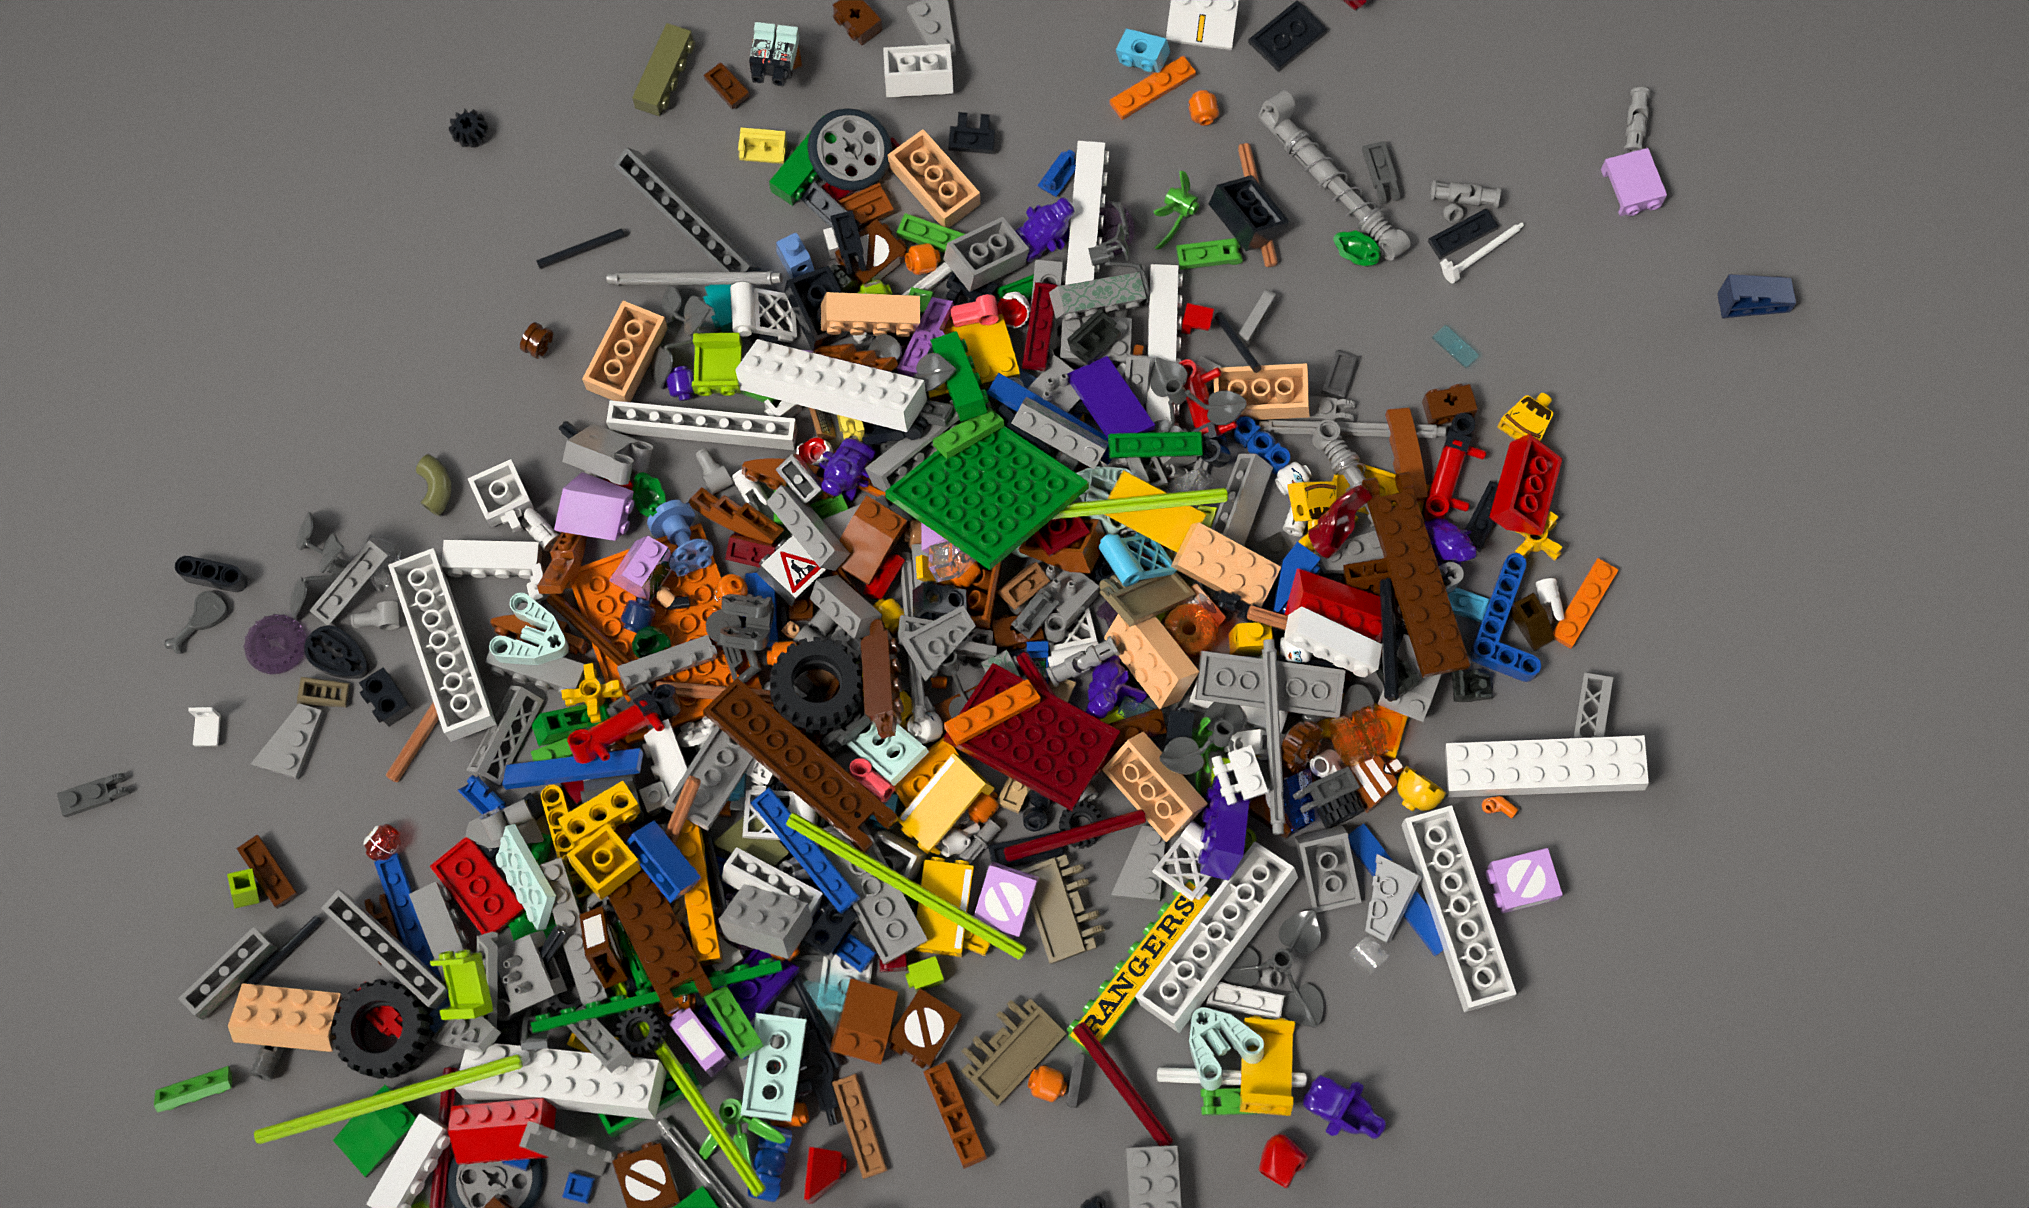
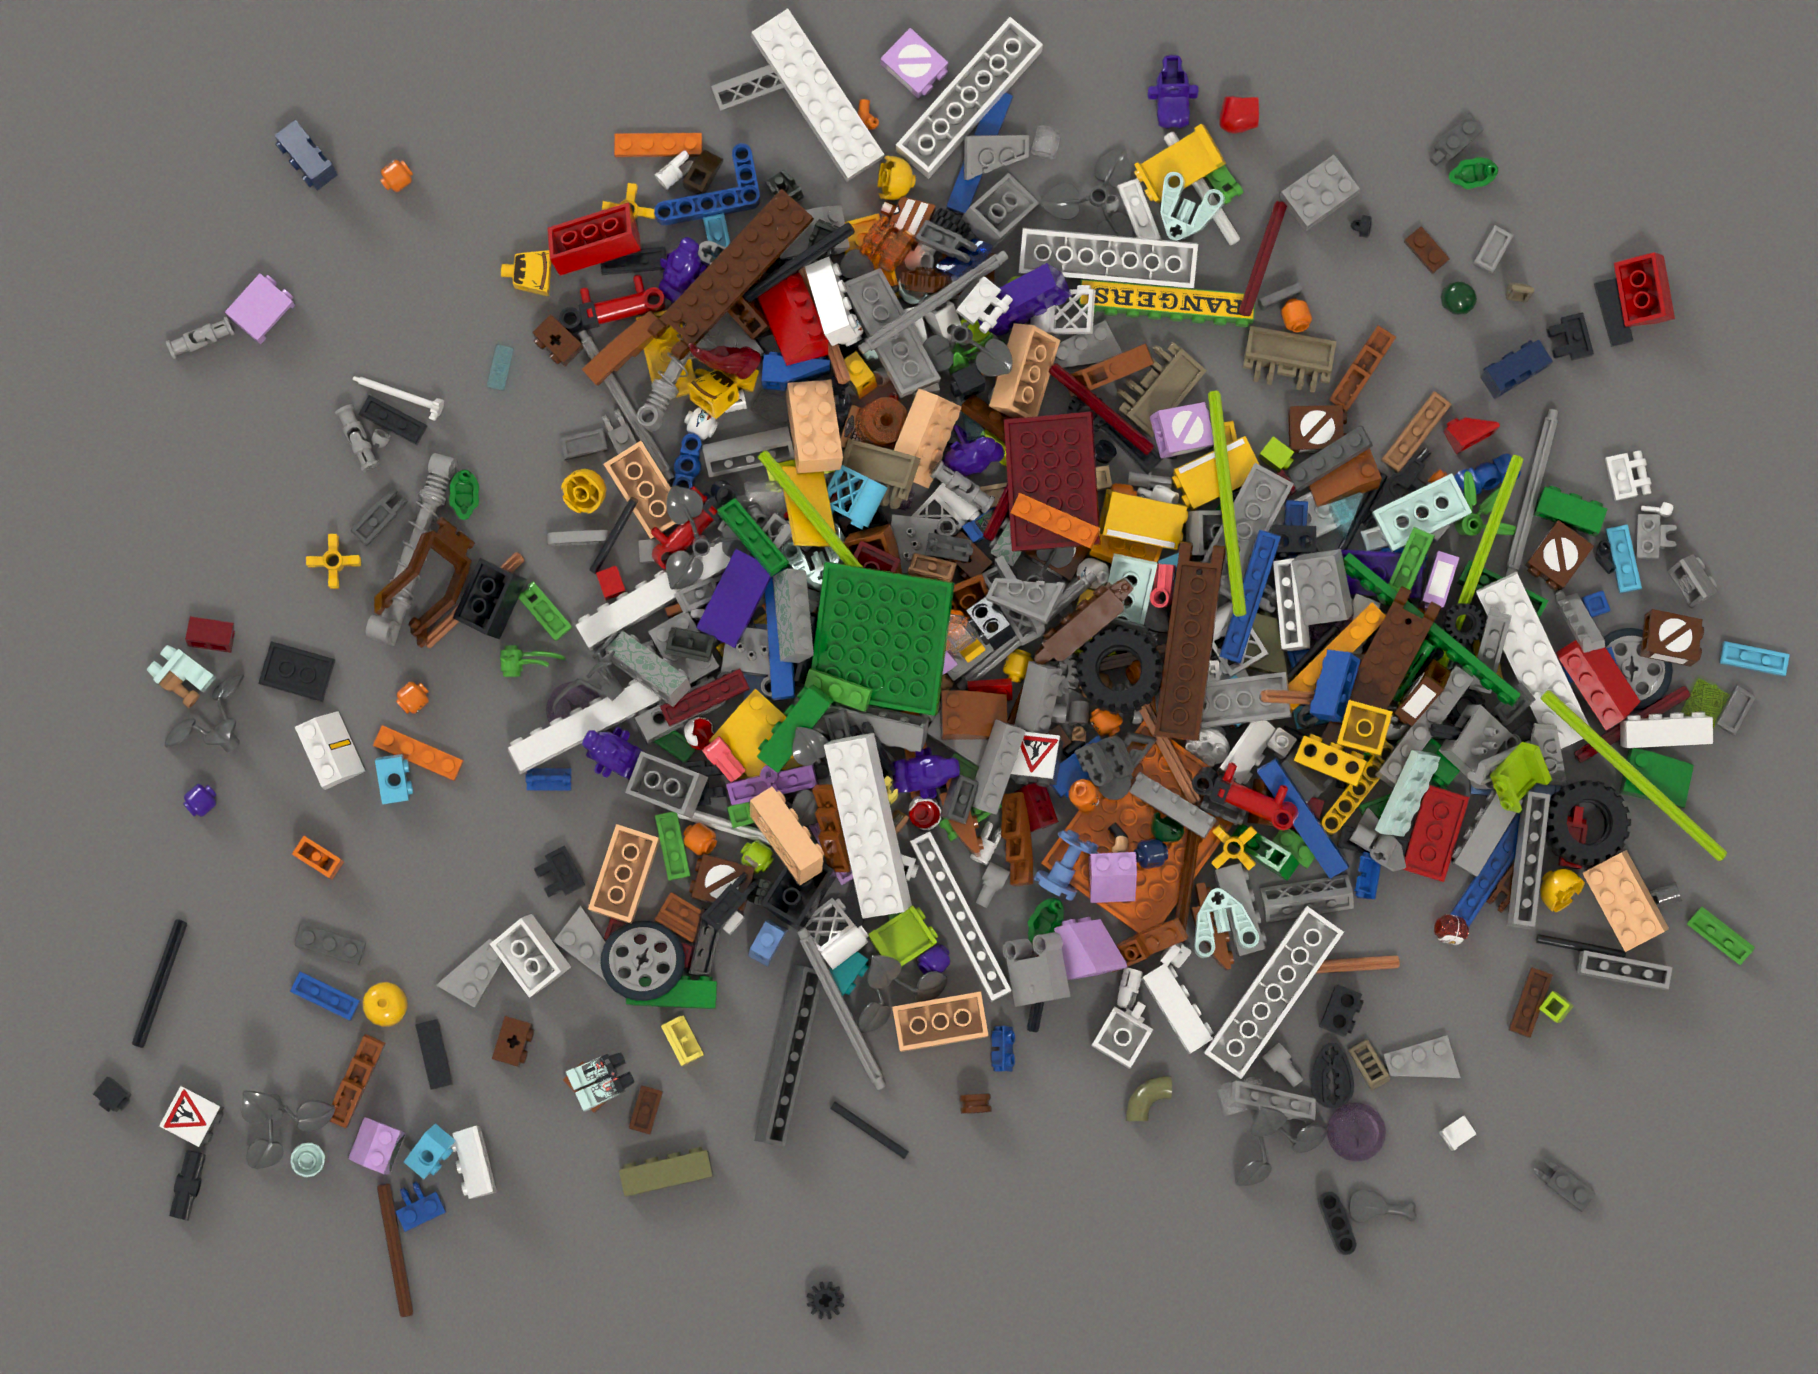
camera: 125 degrees left, 10 degrees up
none -> yellow pin [306,534,361,589]
none -> reddish brown piece [374,517,475,648]
none -> orange head [380,160,413,192]
none -> light grey wing [554,906,606,981]
none -> yellow cylinder [561,469,606,514]
none -> blue hinge [991,1026,1015,1072]
none -> dark orange slope [1068,343,1154,397]
none -> dark grey plate [1287,426,1373,492]
none -> yellow cylinder [1540,869,1585,912]

